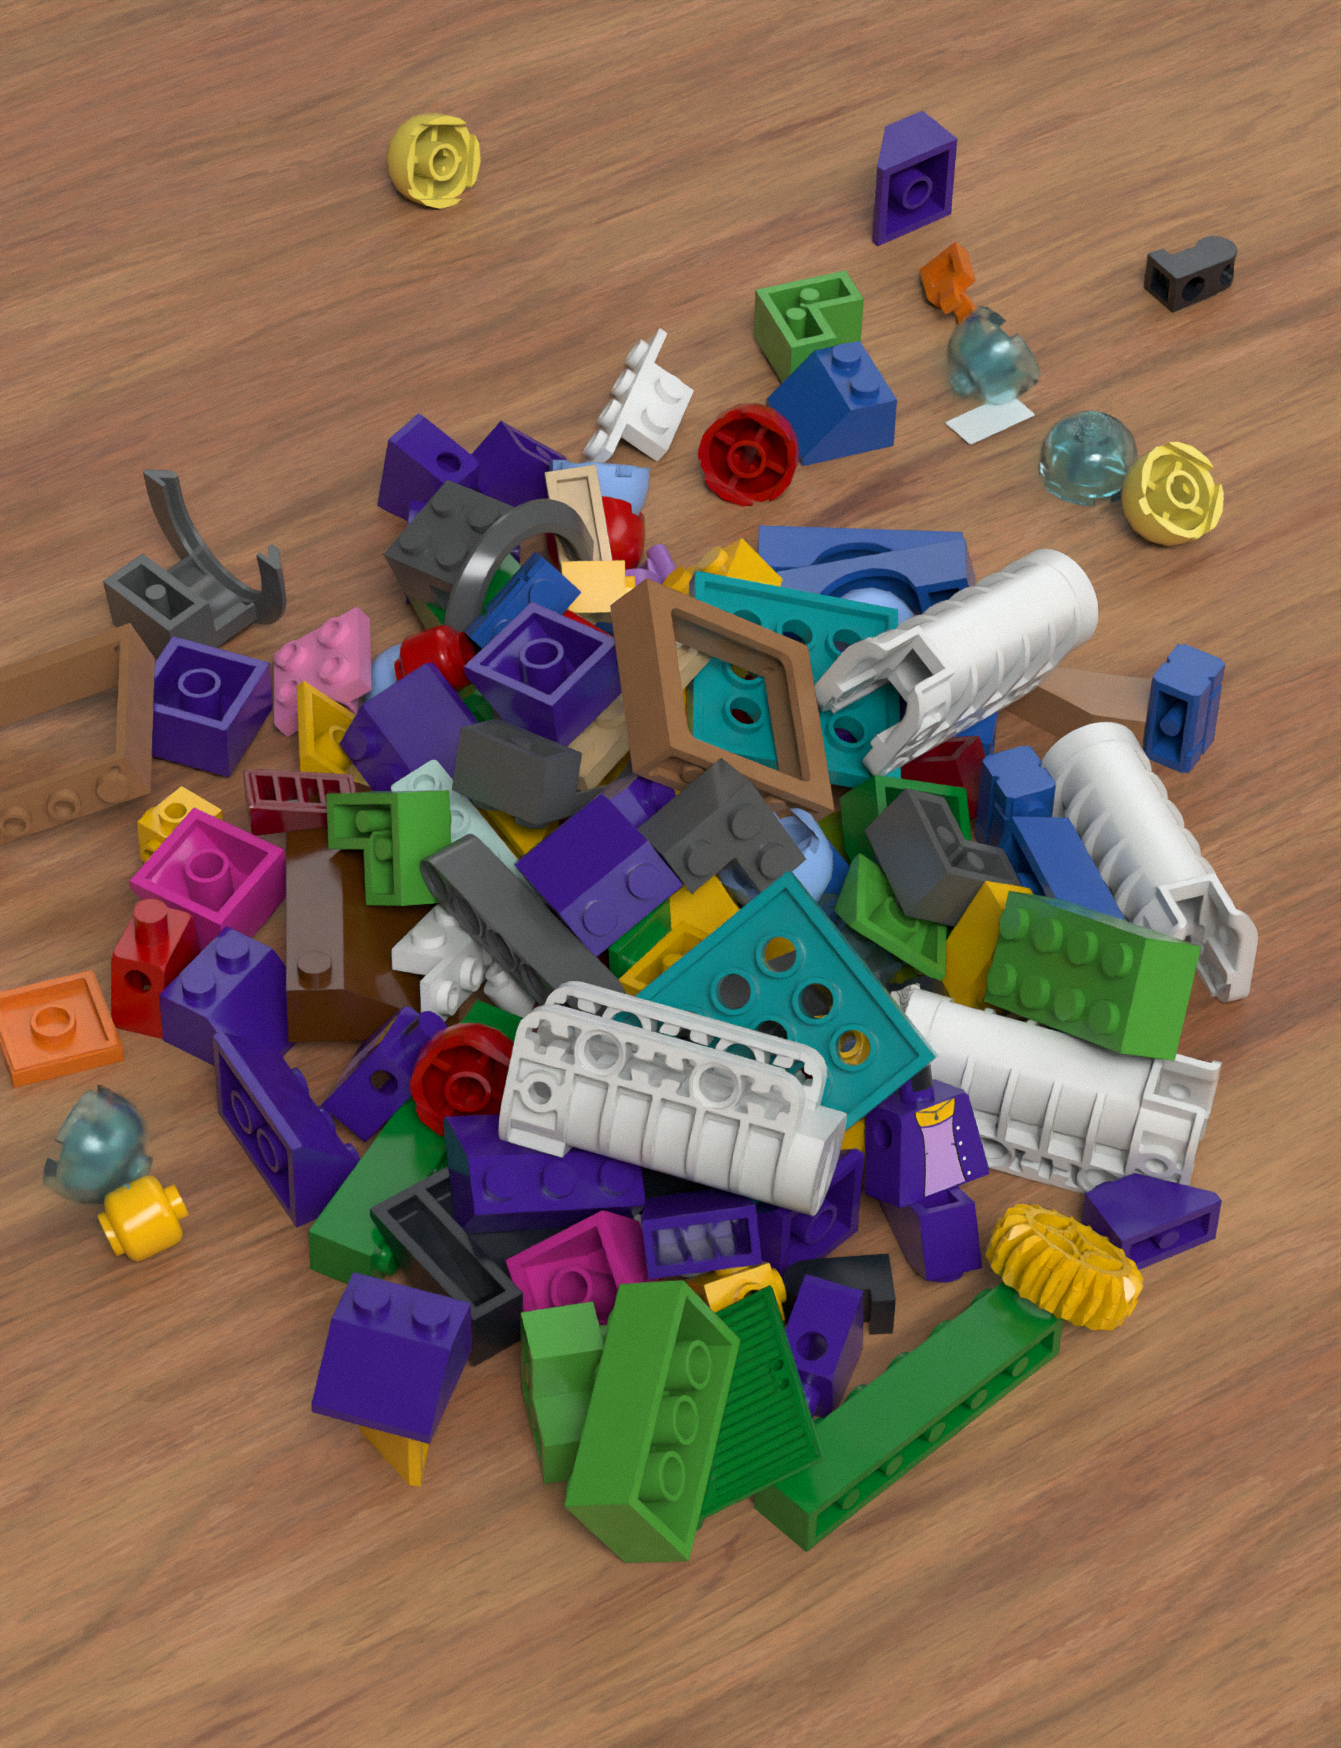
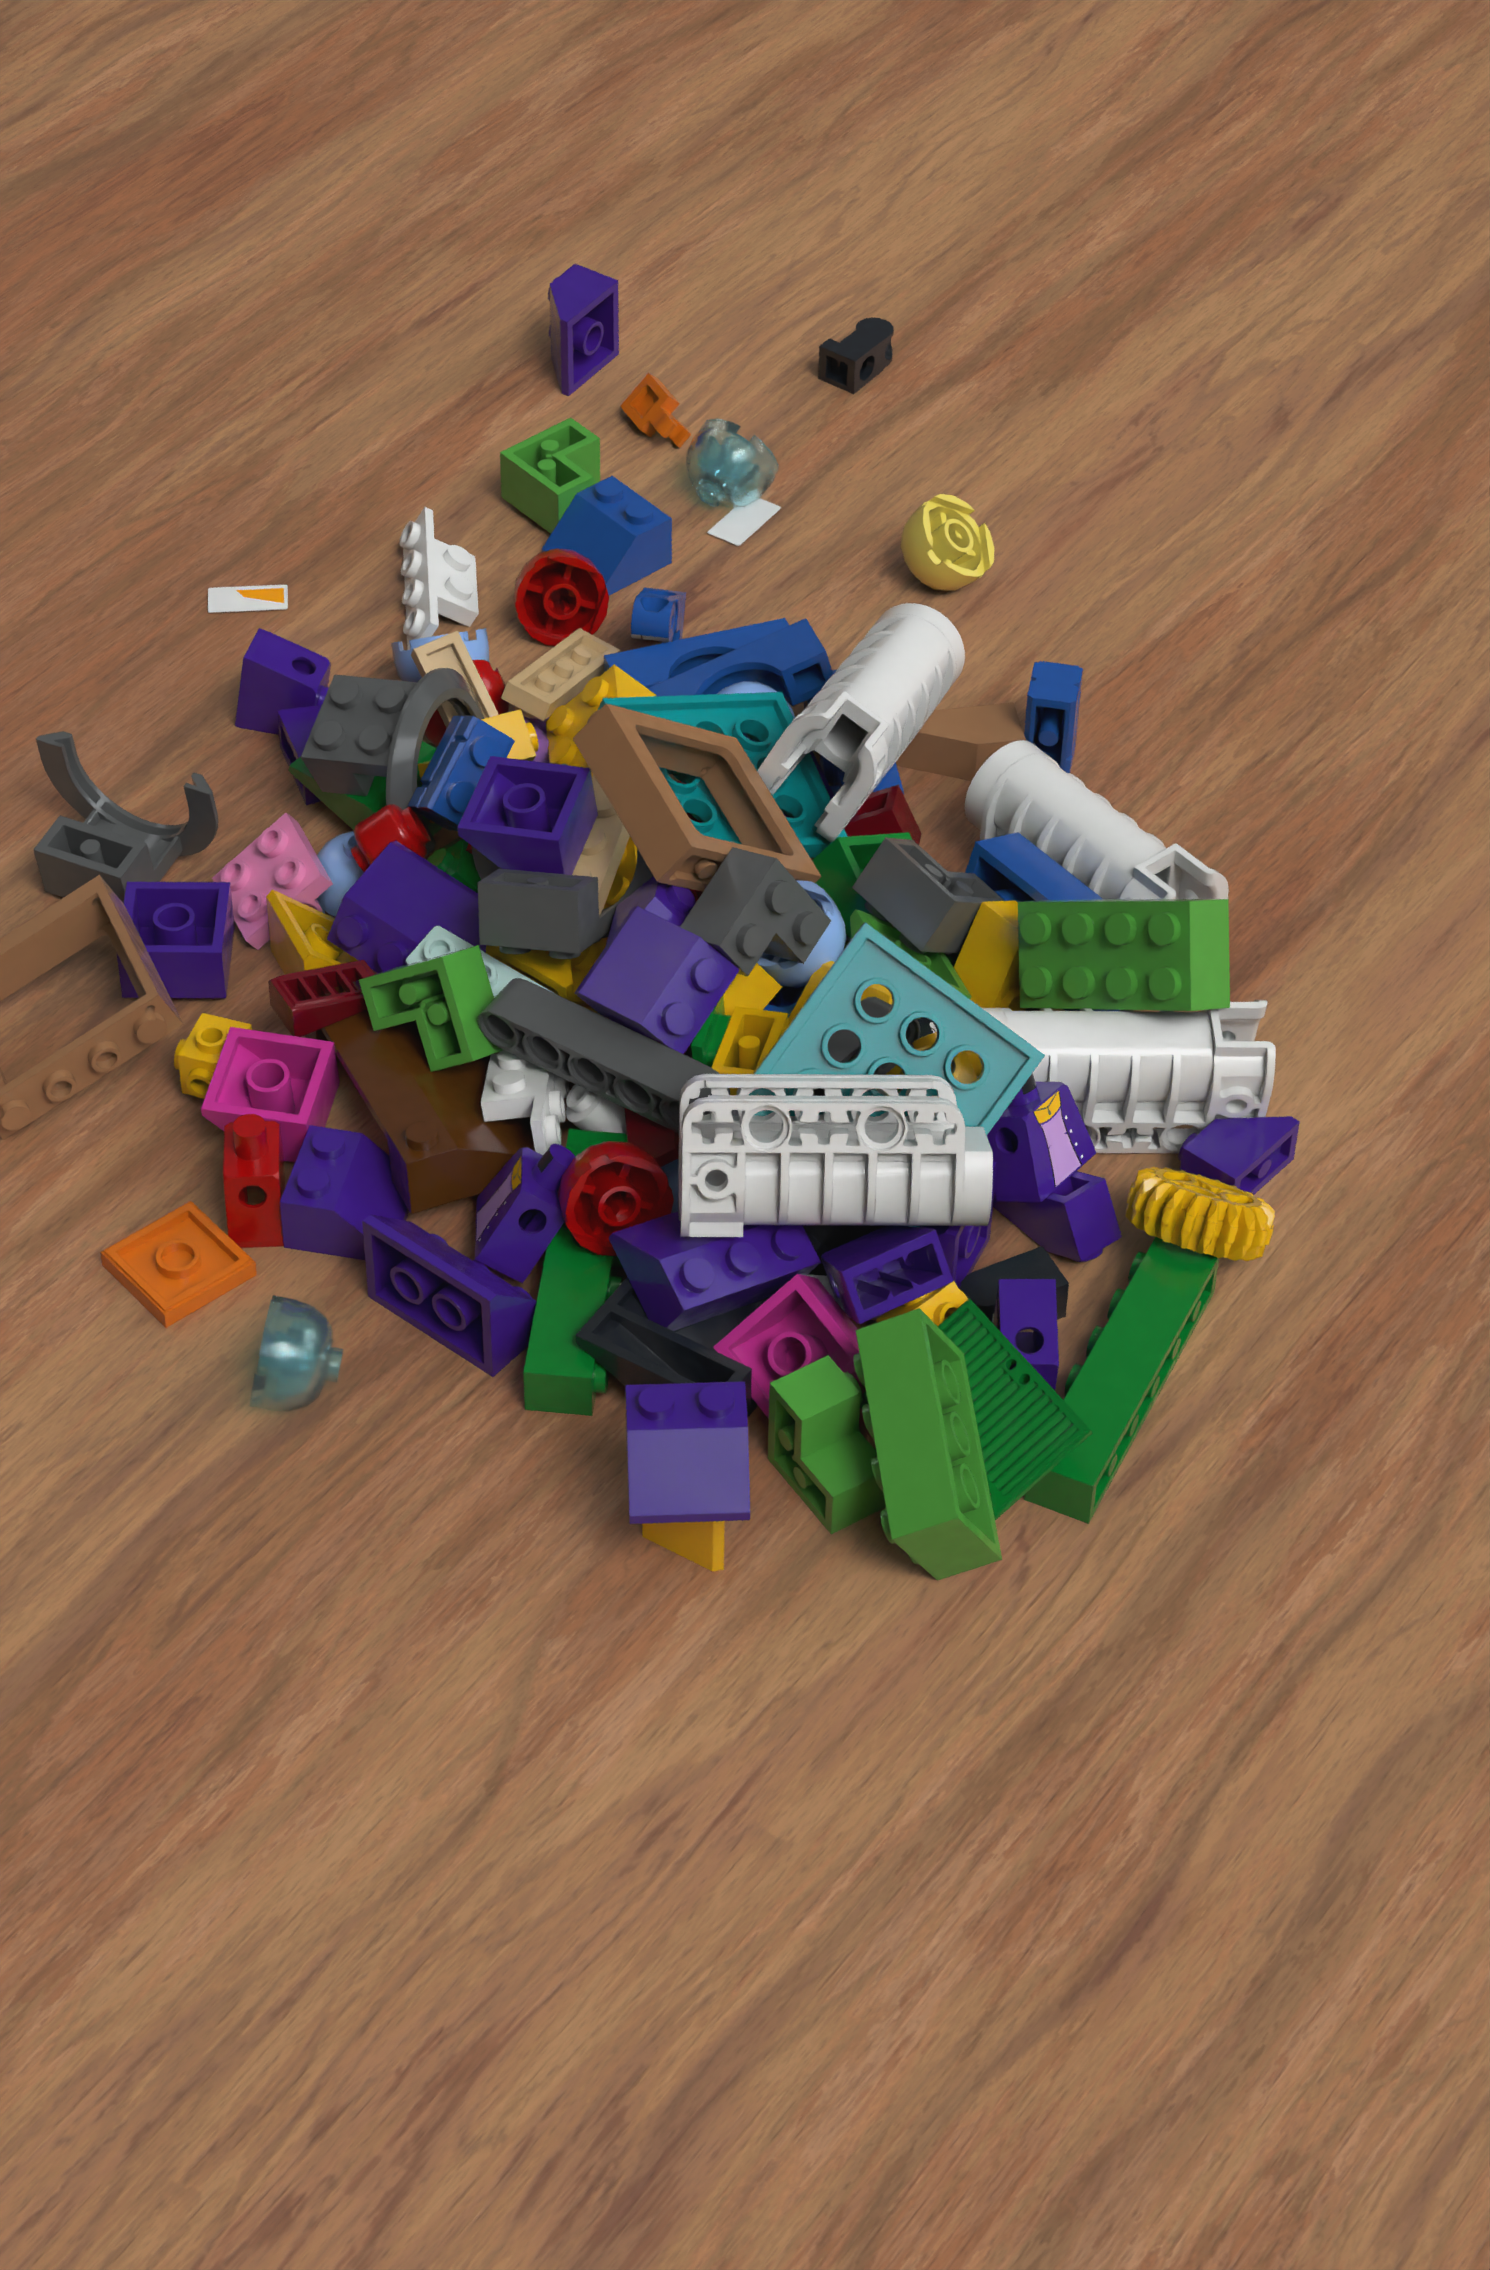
camera: 20 degrees left, 0 degrees up
yellow head [97,1175,190,1262] -> none
light yellow cylinder [386,113,481,209] -> none
dark purple slope [471,421,567,507] -> none
blue brick [974,745,1056,847] -> none
clear light blue cylinder [1038,411,1138,506] -> none
none -> white sticker [208,585,288,613]
none -> tan plate [501,628,620,721]
none -> blue leg [631,588,686,642]

